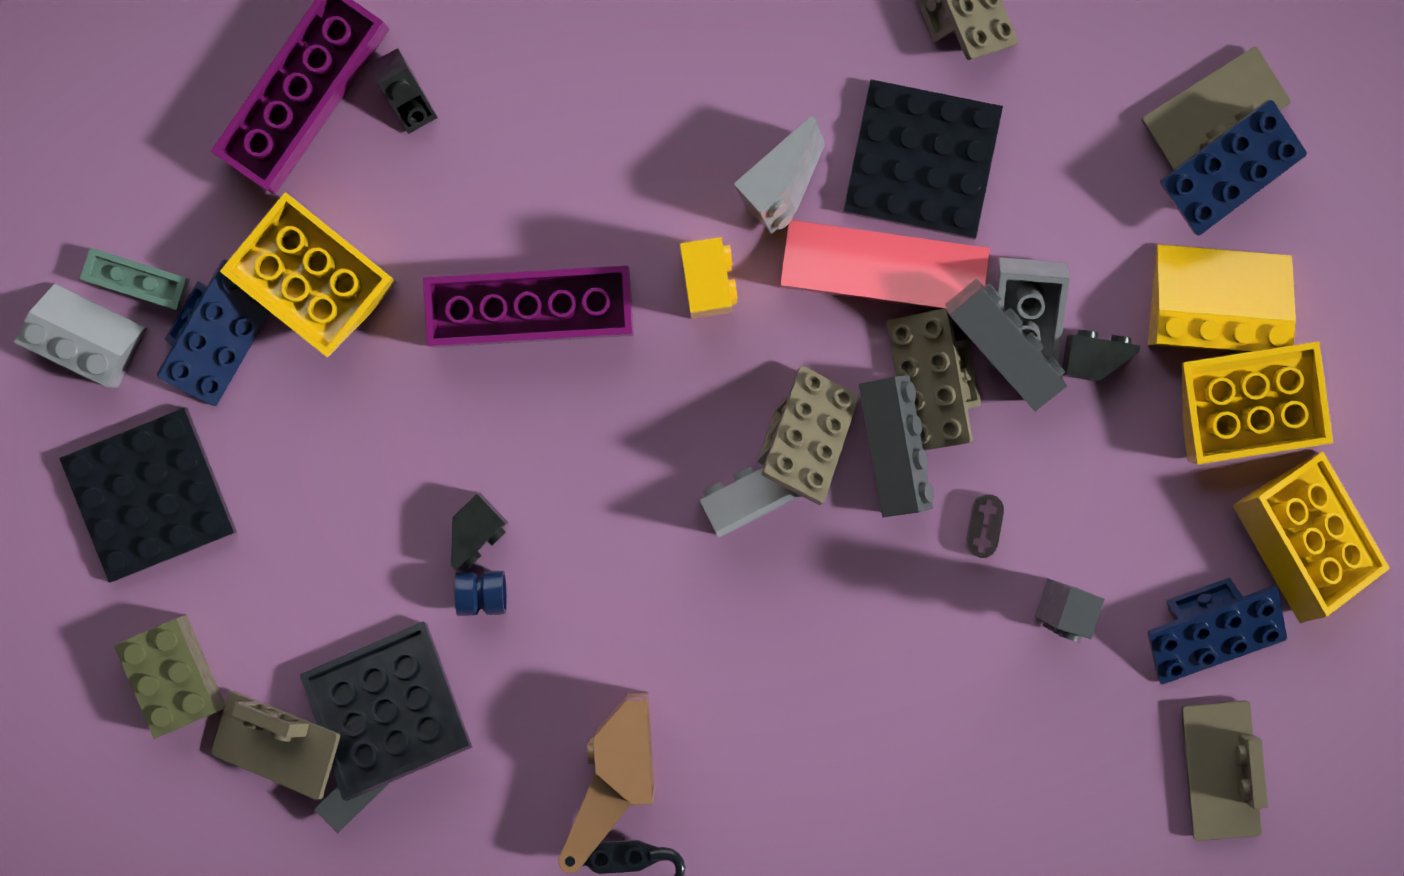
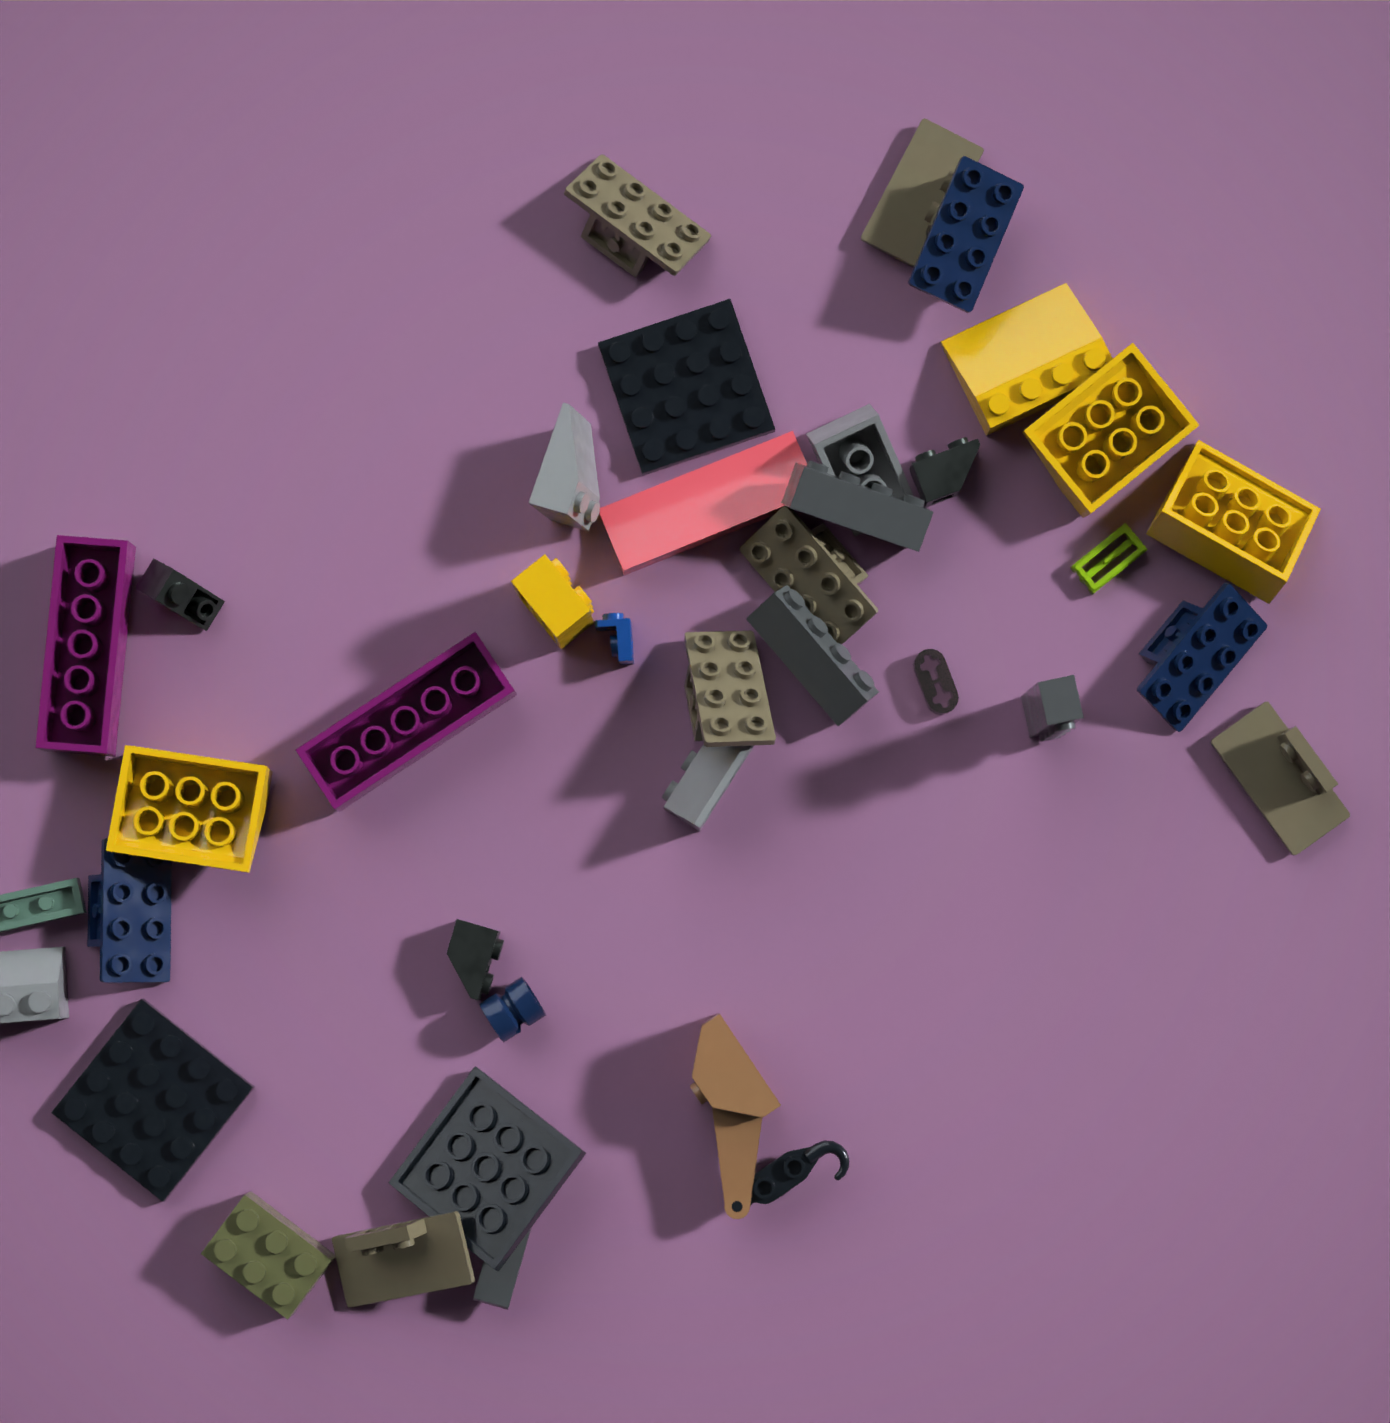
camera: 35 degrees left, 5 degrees down
none -> blue bracket [595,613,634,665]
none -> lime tile [1070,523,1148,595]

